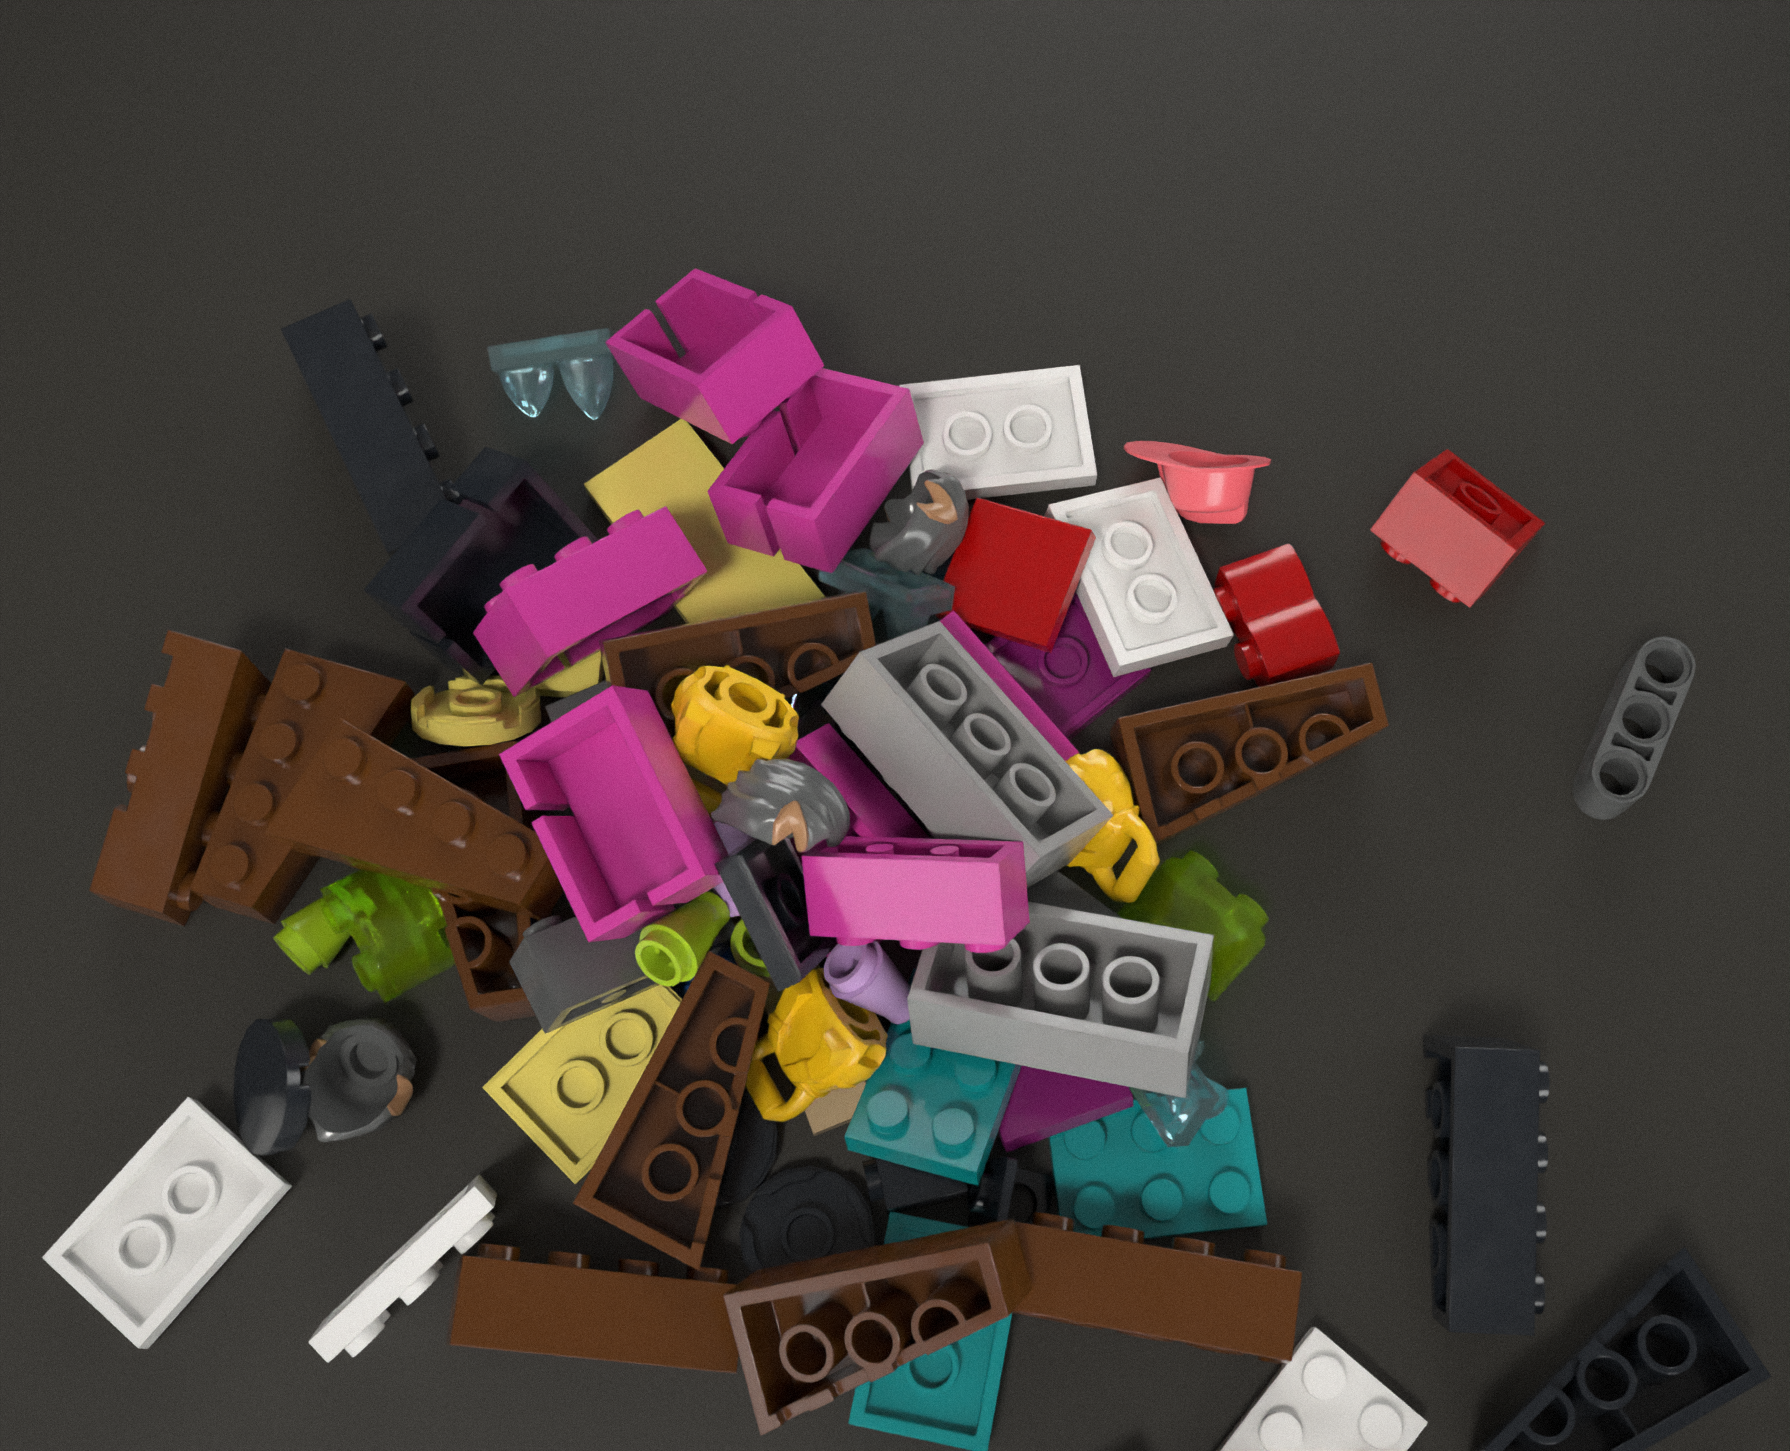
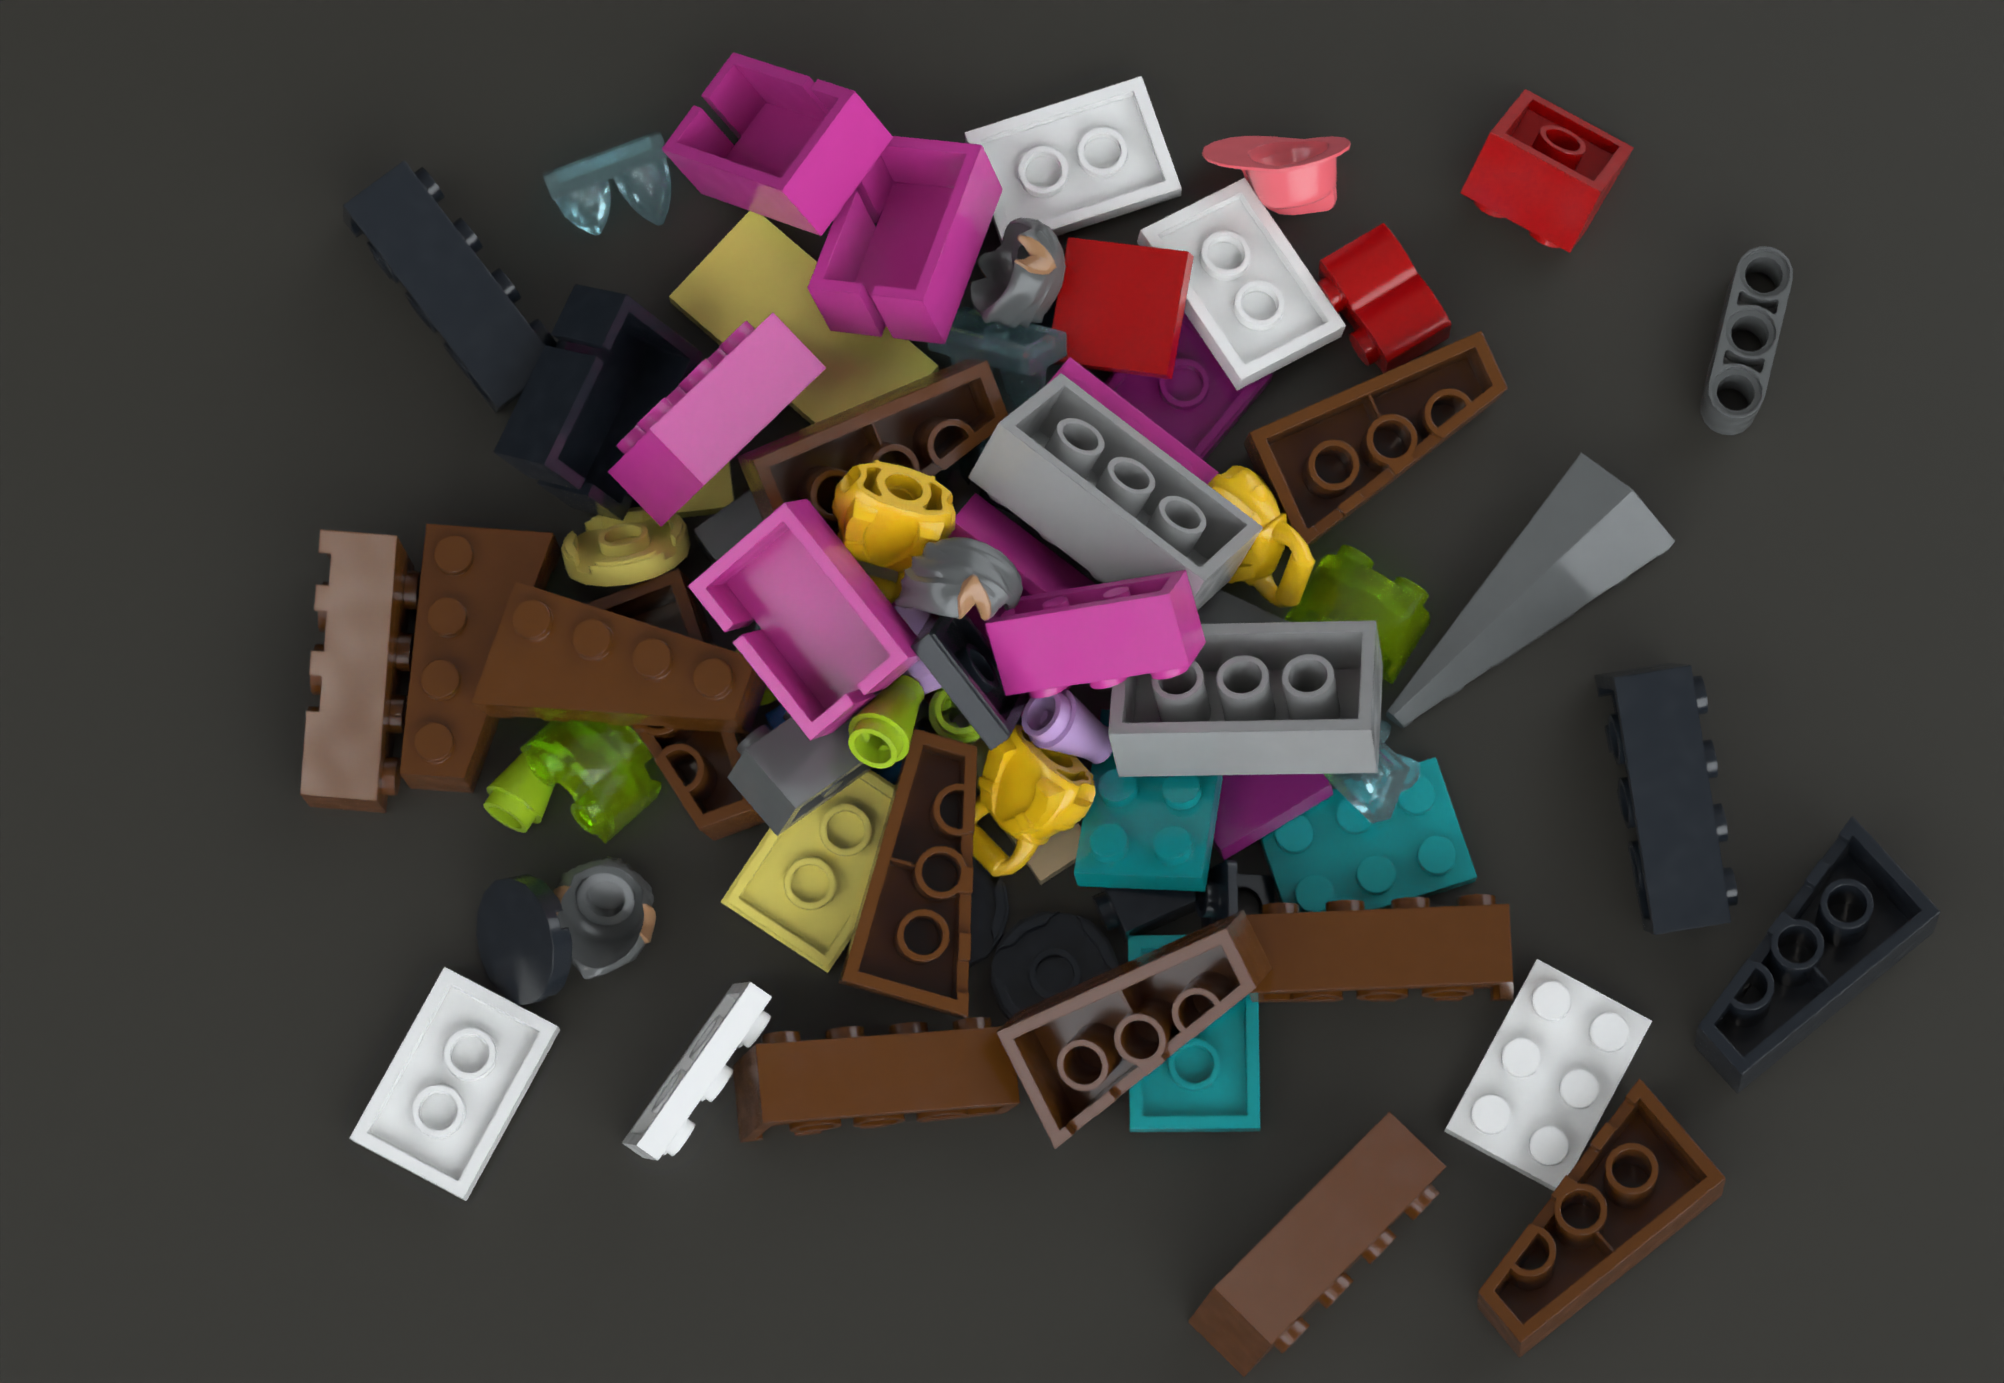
camera: 10 degrees left, 5 degrees up
none -> dark grey wedge [1386,452,1675,729]

